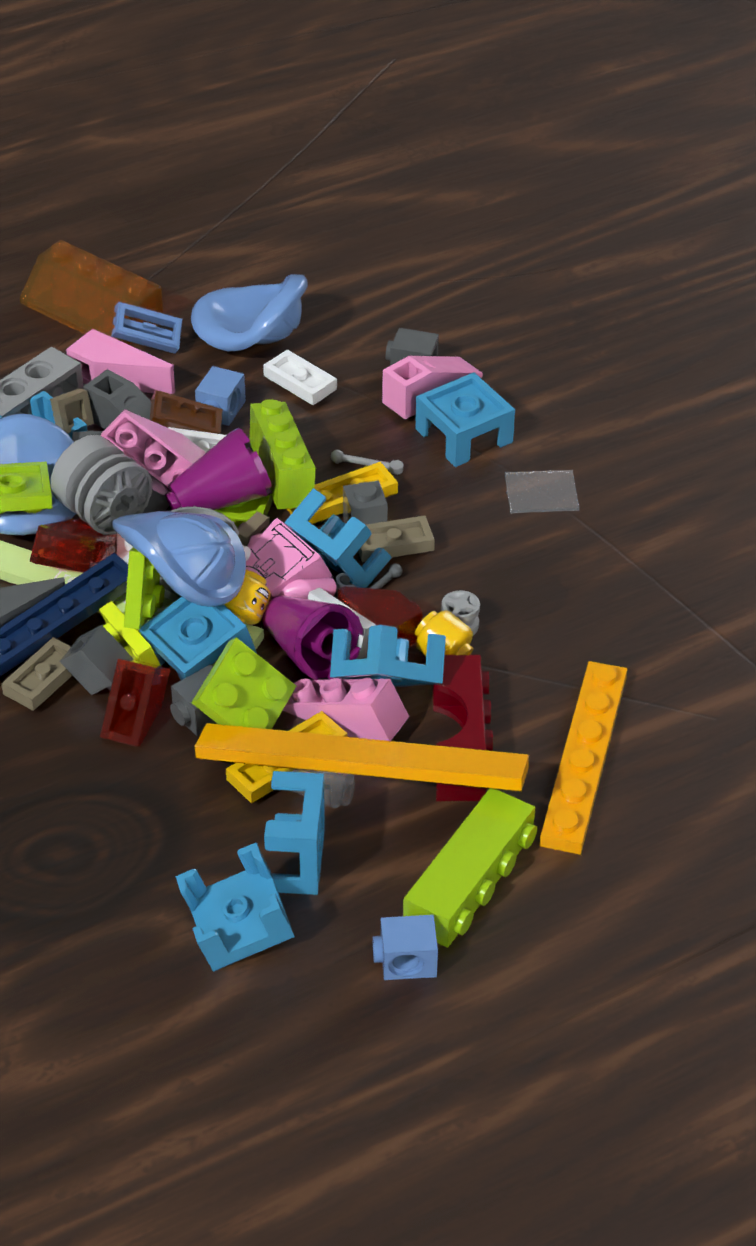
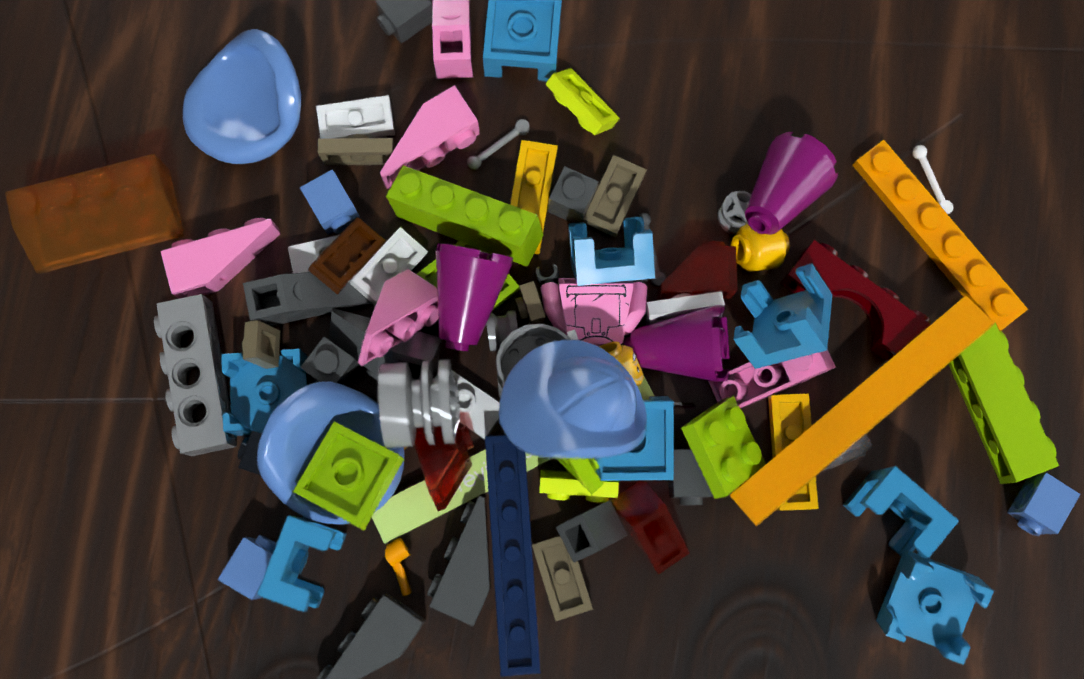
camera: 55 degrees left, 35 degrees up
medium blue tile [111,302,182,354] -> none
clear window [505,470,579,513] -> none
none -> dark tan plate [318,134,396,165]
none -> bright pink slope [380,85,479,189]
none -> neon yellow plate [545,68,620,136]
none -> magenta cone [745,132,838,235]
none -> white hinge [912,145,953,214]

